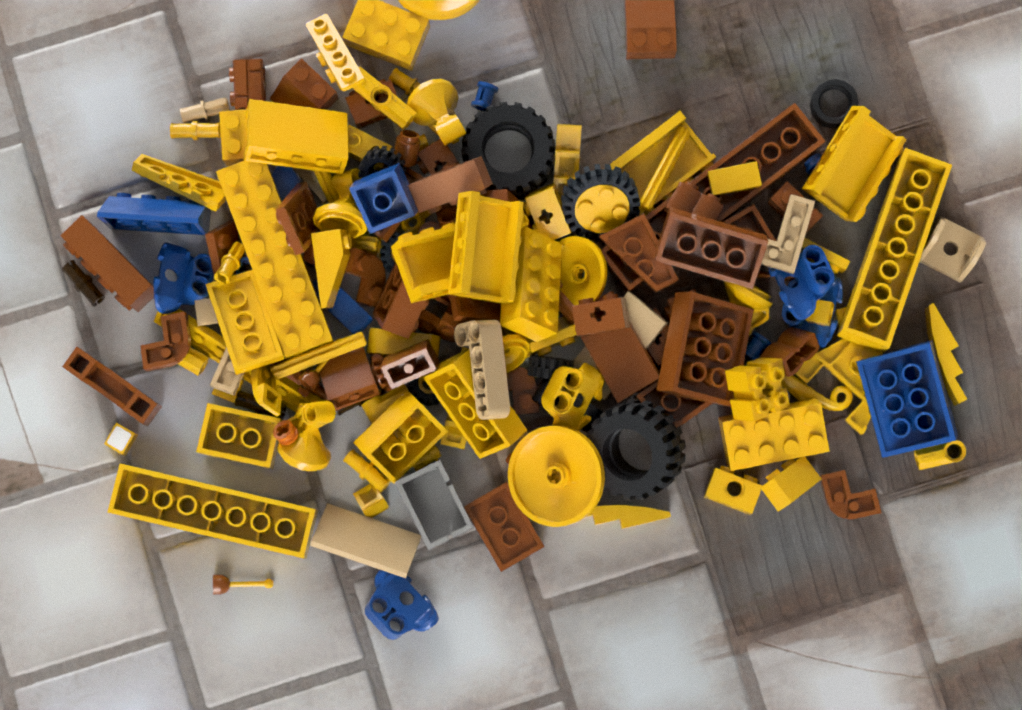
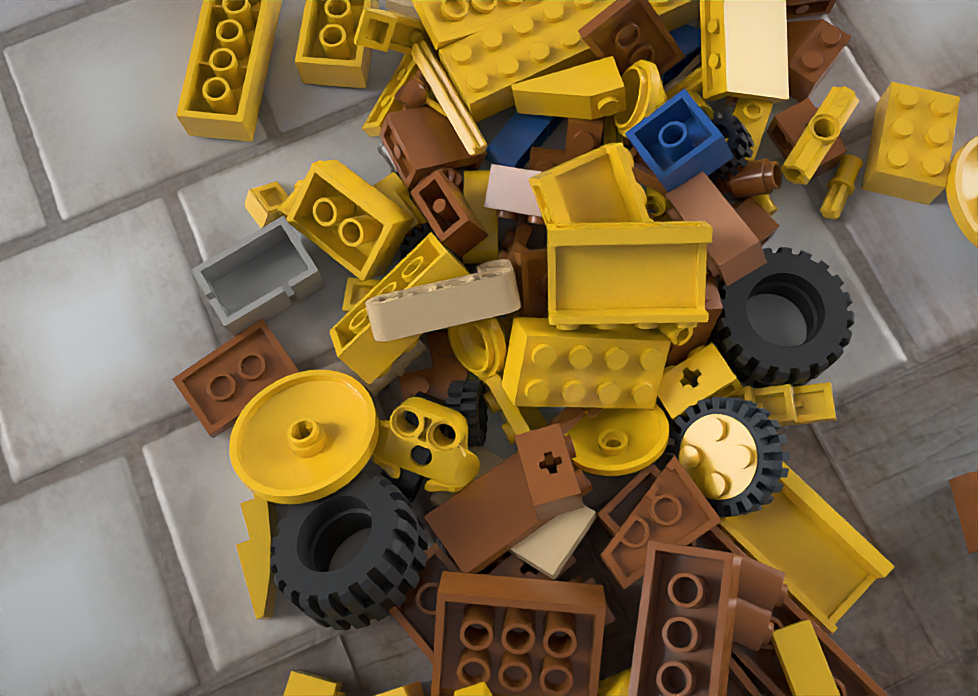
camera: 85 degrees right, 10 degrees down
hinge [213,574,274,595] -> none
dark brown pin [235,390,287,420] -> none
orange bush [273,420,299,446] -> none
yellow piece [277,400,336,471] -> none
yellow bracket [306,14,365,91] -> none
tan tile [310,503,421,578] -> none
blue piece [364,570,439,640] -> none
yellow piece [407,79,467,146] -> none
yellow pin [413,445,442,471] -> none
blue bush [471,81,499,112] -> none
yellow axle [639,126,690,211] -> none

